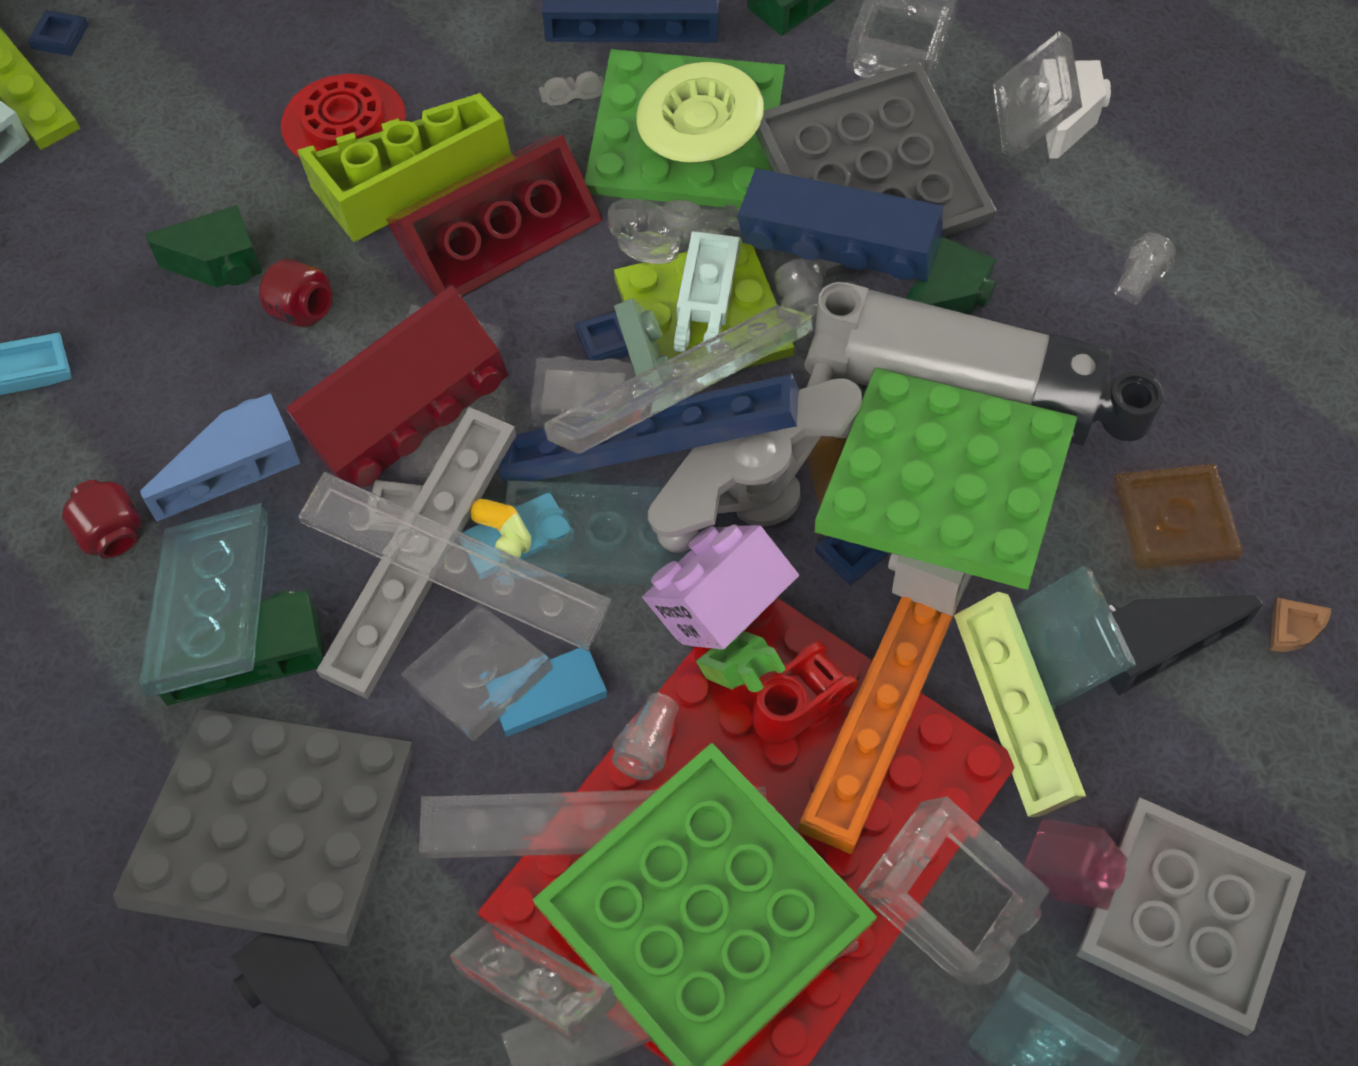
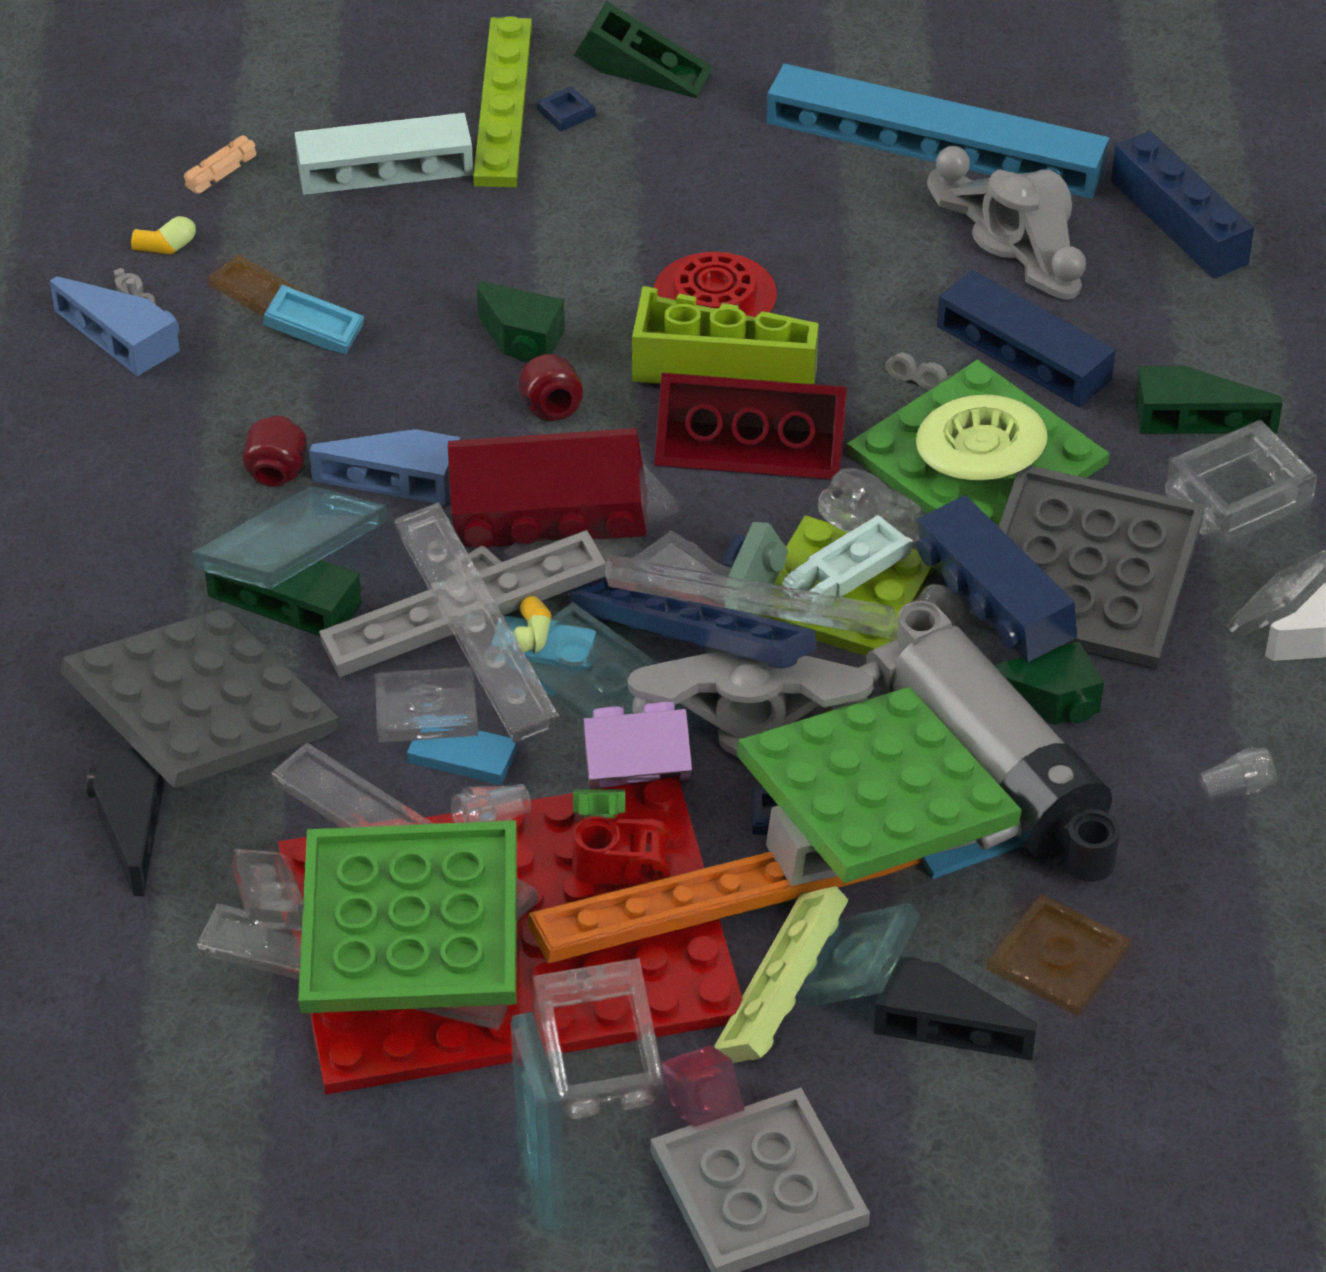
camera: 40 degrees right, 15 degrees down
medium nougat tile [1270,598,1331,652] -> none

